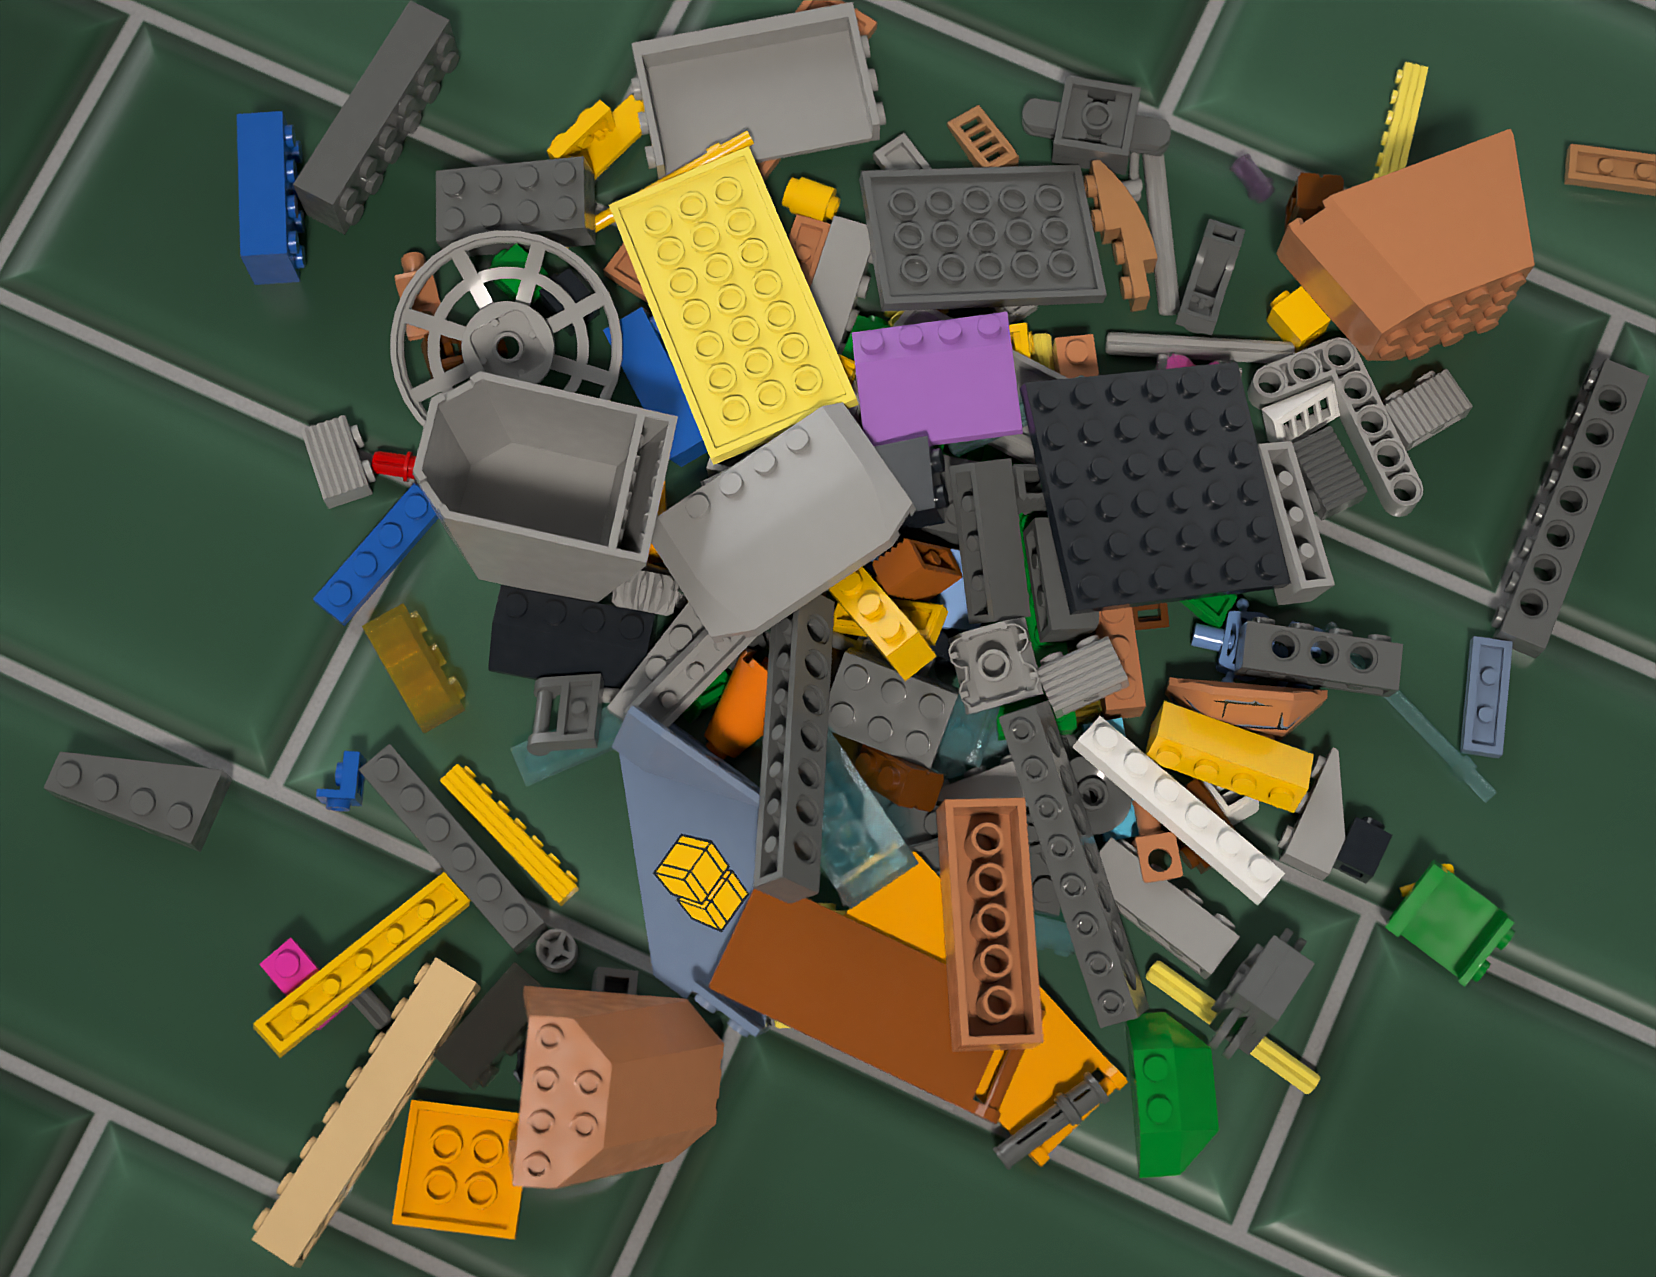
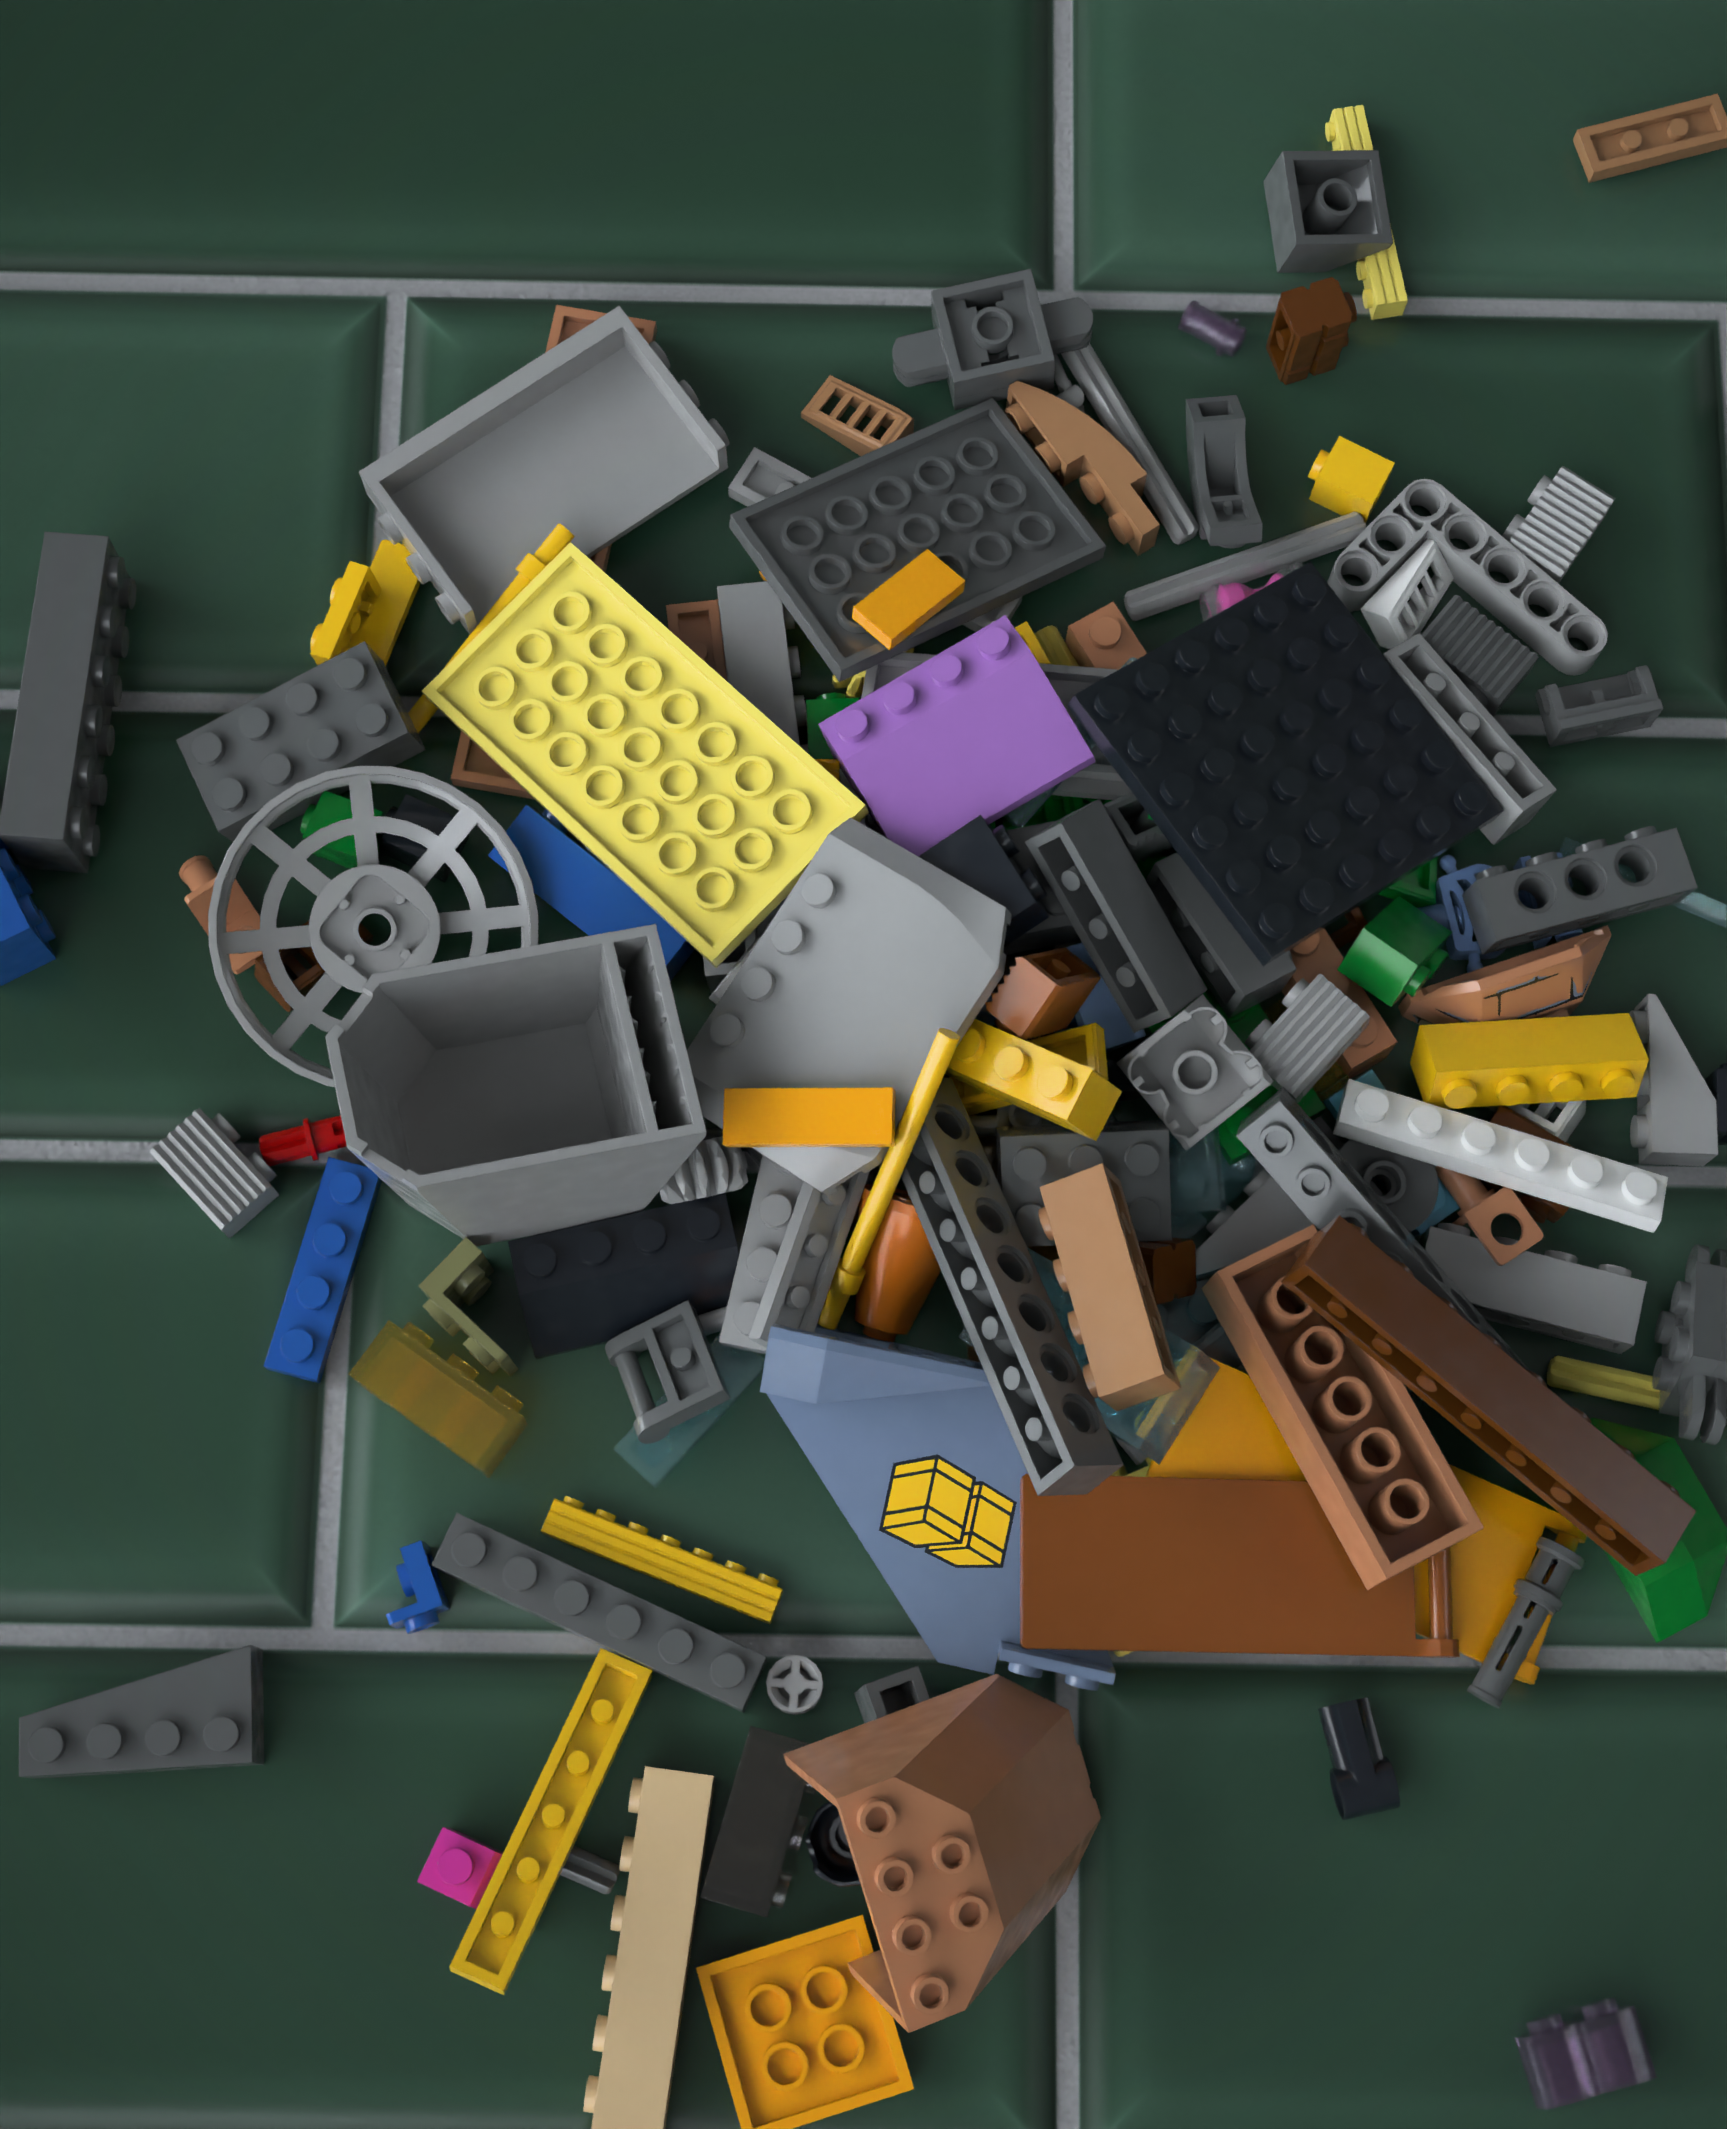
camera: 25 degrees left, 0 degrees up
yellow brick [782,177,841,222] -> none
nougat windscreen [1276,129,1535,361] -> none
none -> olive bracket [419,1237,518,1377]
none -> light orange tile [723,1087,896,1147]
none -> yellow bar [818,1028,960,1330]
none -> light orange tile [852,549,966,650]
none -> medium nougat brick [1038,1163,1181,1411]
none -> dark grey slope [1263,150,1393,273]
none -> reddish brown brick [1281,1215,1696,1576]
none -> black piece [1318,1697,1400,1820]
none -> green brick [1337,896,1452,1007]
none -> dark grey hinge [1535,665,1663,747]

